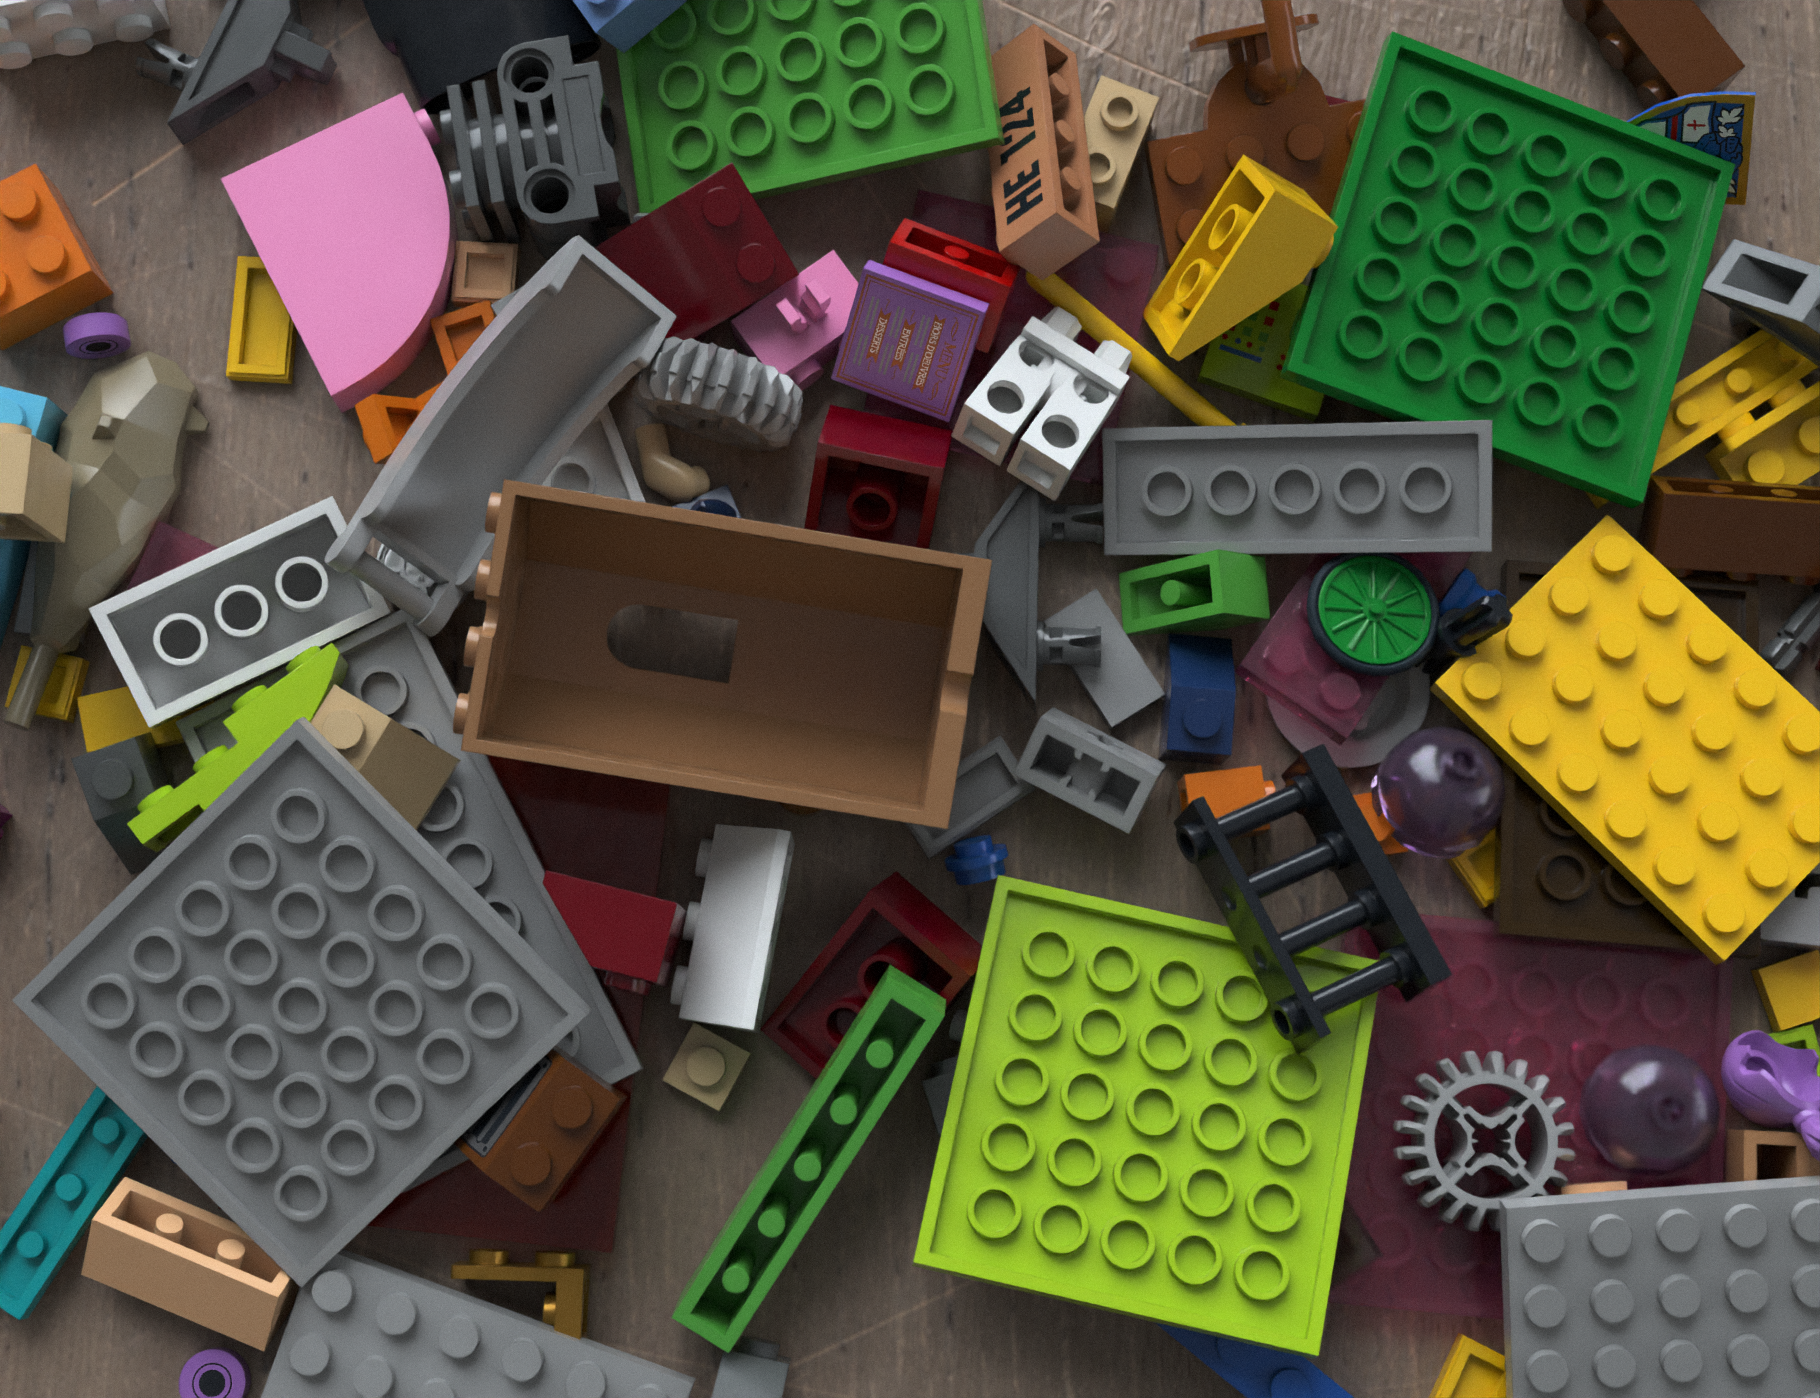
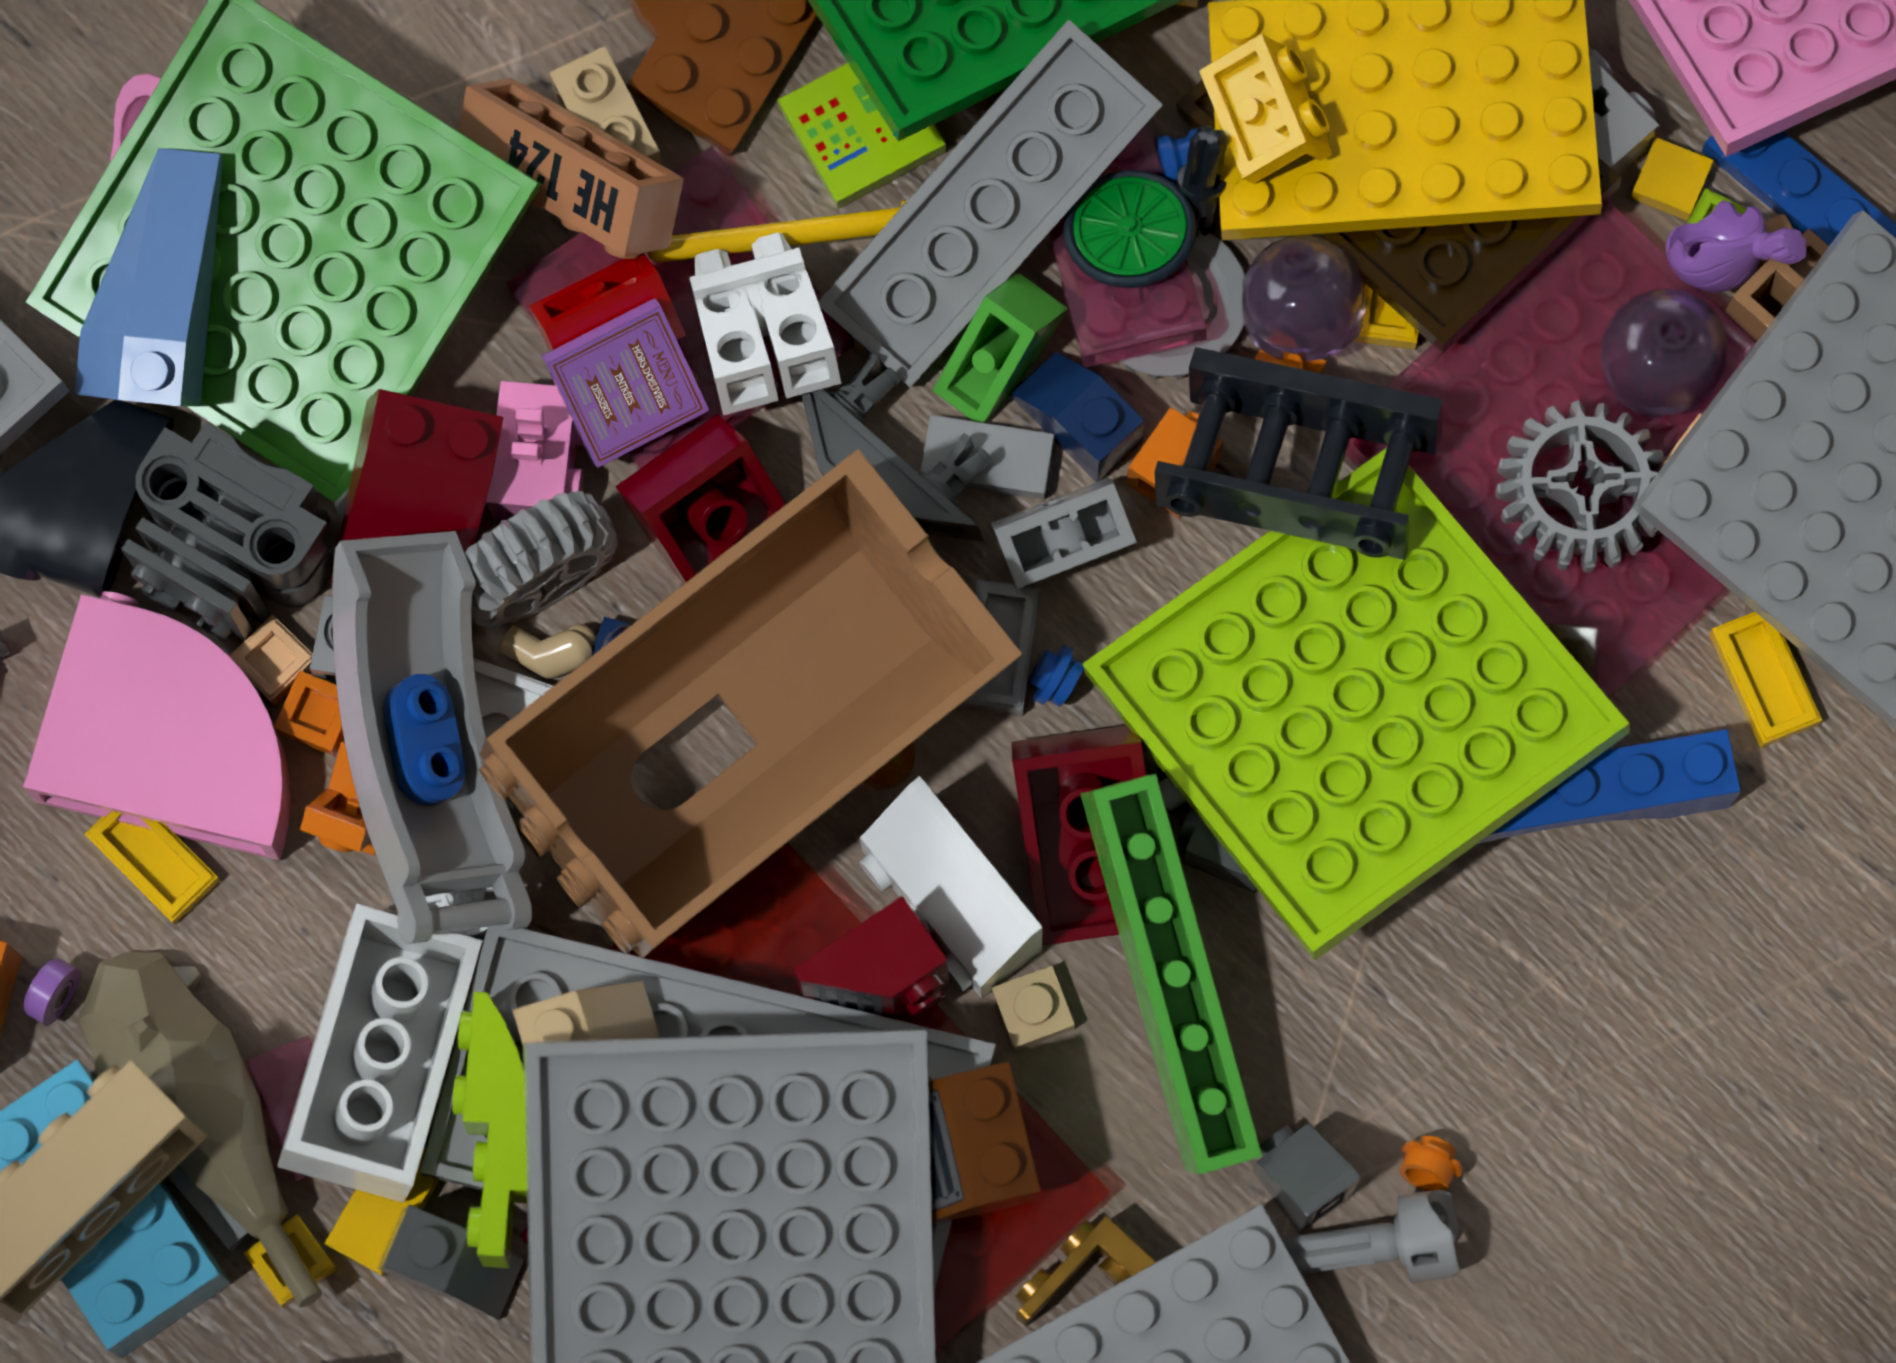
camera: 40 degrees left, 5 degrees down
yellow slope [1141,154,1338,361] -> none
none -> blue plate [383,674,465,806]
none -> yellow bracket [1199,34,1332,184]

